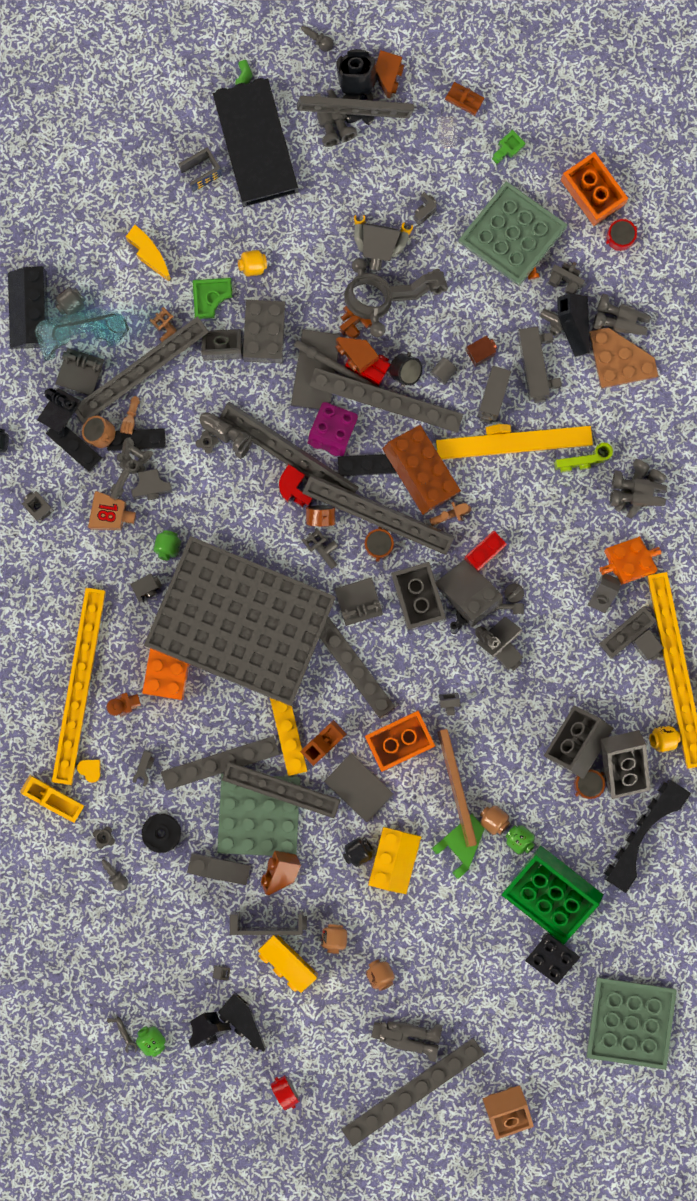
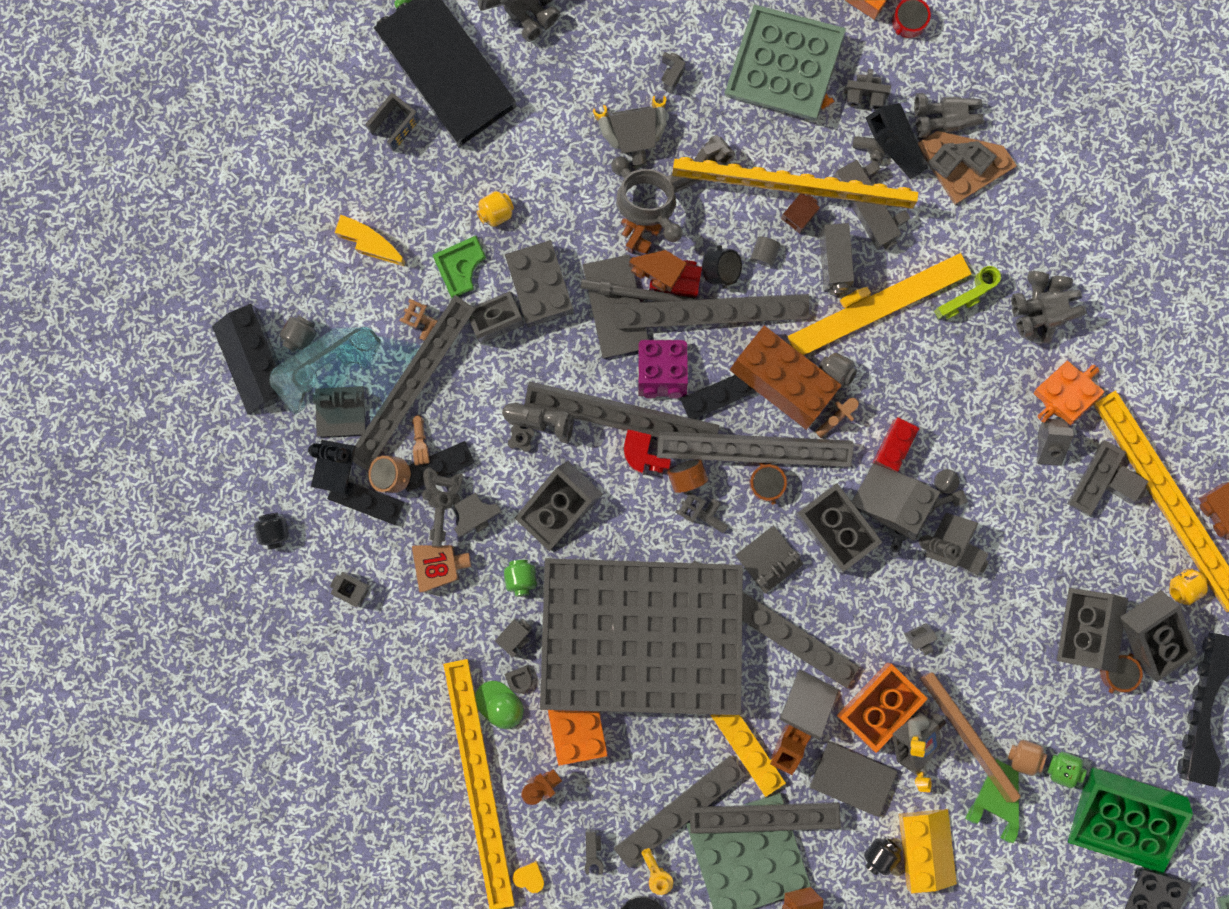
camera: 15 degrees left, 0 degrees up
none -> bright green cap [475,681,524,729]
none -> dark grey tile [504,665,533,694]
none -> dark grey slope [515,461,603,551]
none -> yellow plate [641,848,673,895]
none -> yellow plate [672,157,918,209]
none -> piece [779,669,839,740]
none -> dark grey head [819,352,857,388]
none -> torso [892,713,946,793]
none -> dark grey tile [927,141,997,179]

